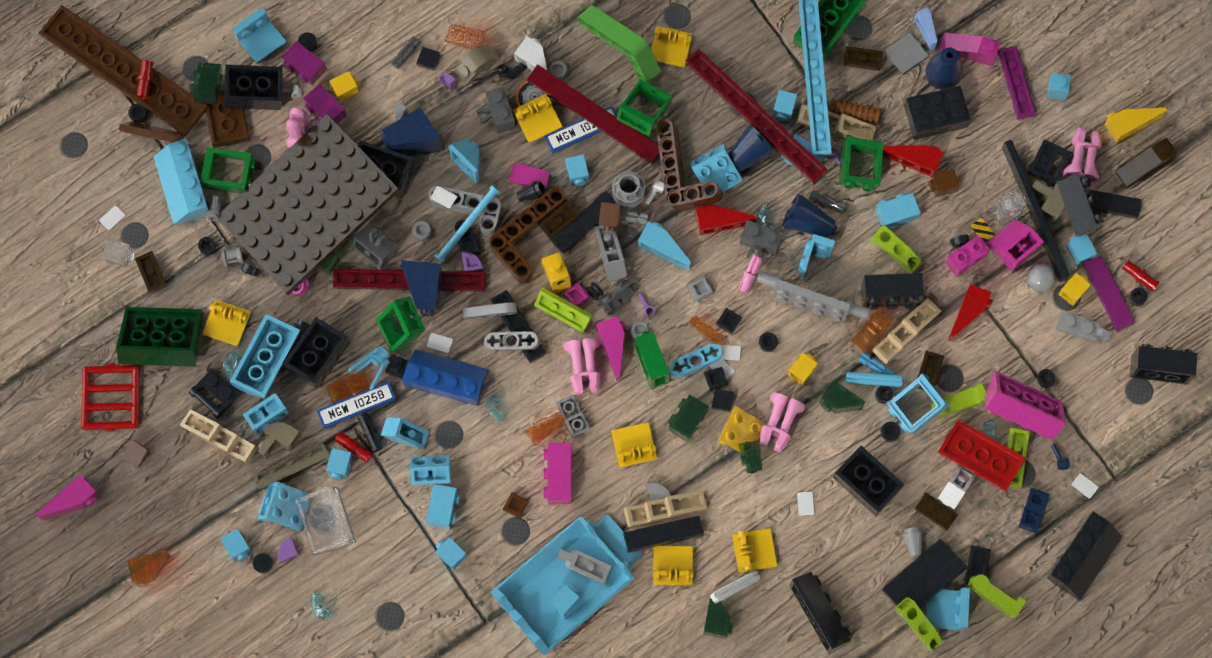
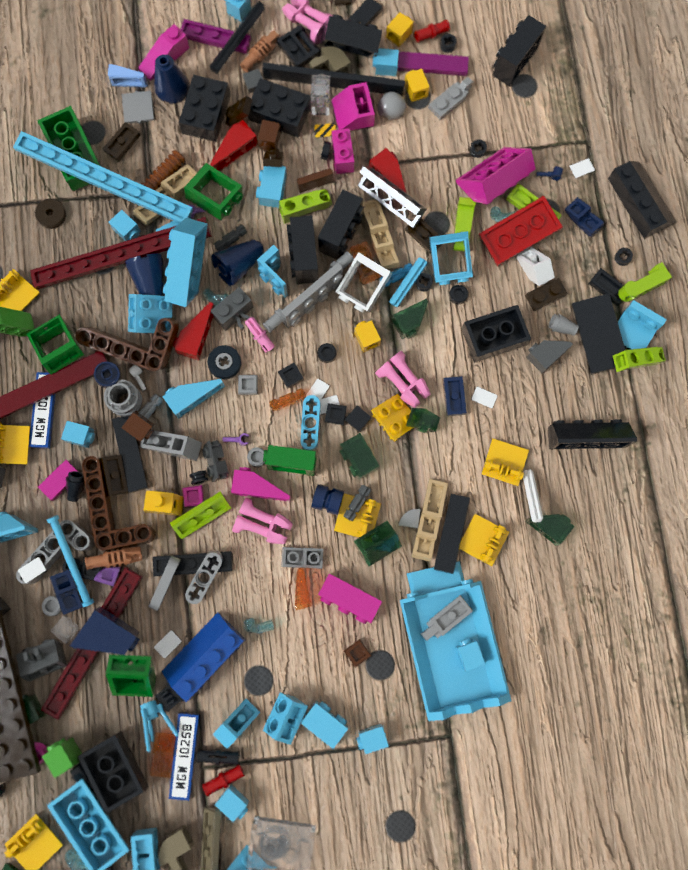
camera: 65 degrees left, 5 degrees up
none -> dark brown piece [35,198,66,229]
none -> bright green brick [42,737,82,778]
none -> dark blue slope [50,570,83,615]
none -> clear tile [51,615,80,644]
none -> nougat hinge [85,547,142,570]
none -> dark blue wheel [94,361,120,388]
none -> medium azure brick [163,218,208,307]
none -> black bush [207,345,242,379]
none -> black axle [209,1,265,74]
none -> dark brown plate [225,96,253,127]
none -> nougat hinge [240,30,279,72]
none -> dark grey tile [242,68,263,93]
none -> black brick [248,78,311,138]
none -> dark brown plate [263,148,283,167]
none -> black brick [287,215,318,284]
none -> reddish brown tile [297,168,334,193]
none -> dark blue wheel [311,484,344,515]
none -> white window [336,252,393,313]
none -> dark grey axle [344,485,371,521]
none -> clear green brick [354,521,402,567]
none -> fence [358,166,426,228]
none -> yellow brick [386,12,414,47]
none -> dark blue plate [443,376,467,416]
none -> dark grey slope [526,340,573,373]
none -> black bush [614,248,633,266]

